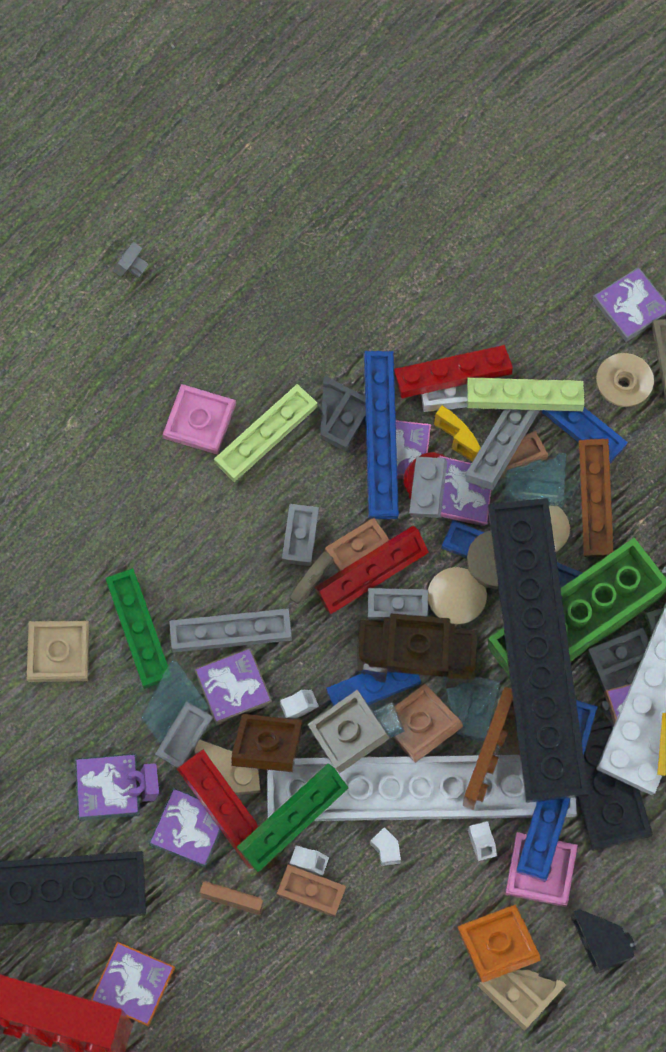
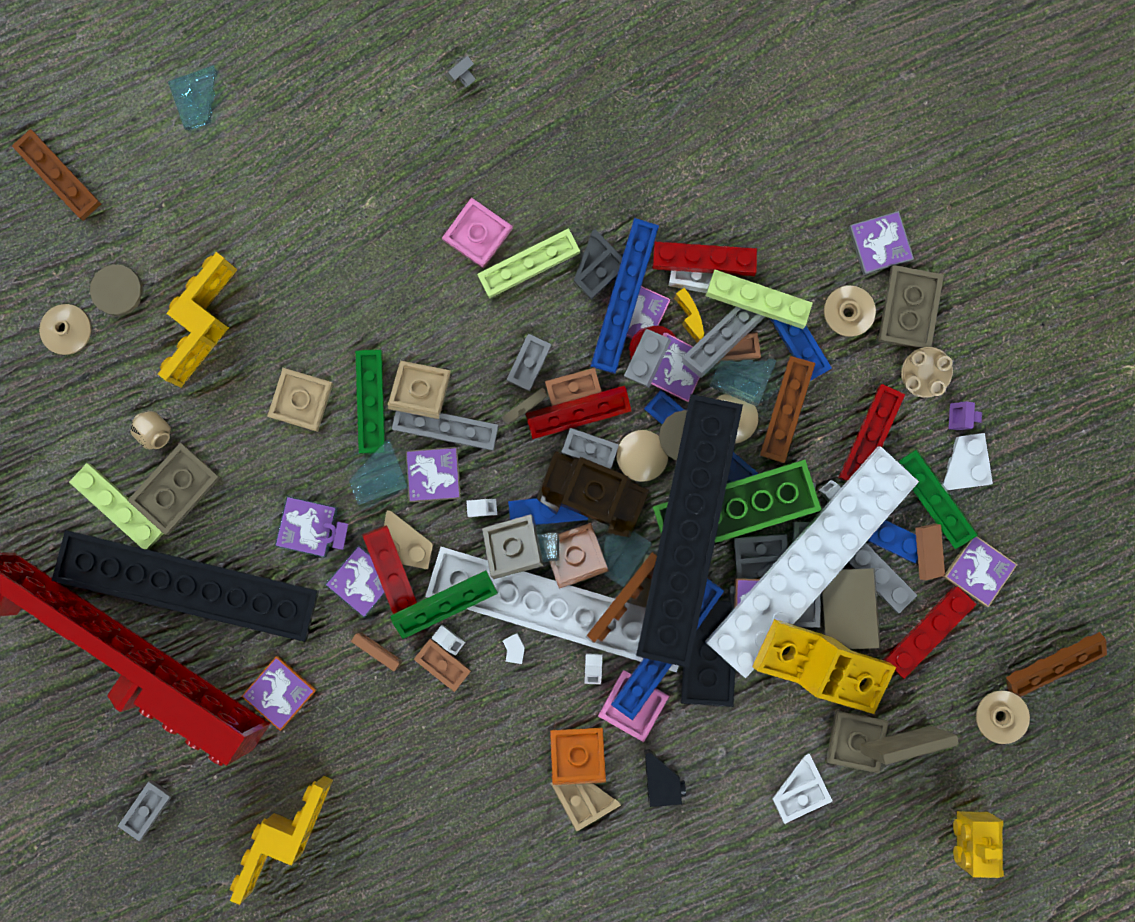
camera: 20 degrees right, 15 degrees up
light grey tile [155,701,213,768] -> none
reddish brown plate [231,714,302,772] -> none
none -> tan tile [388,360,451,419]

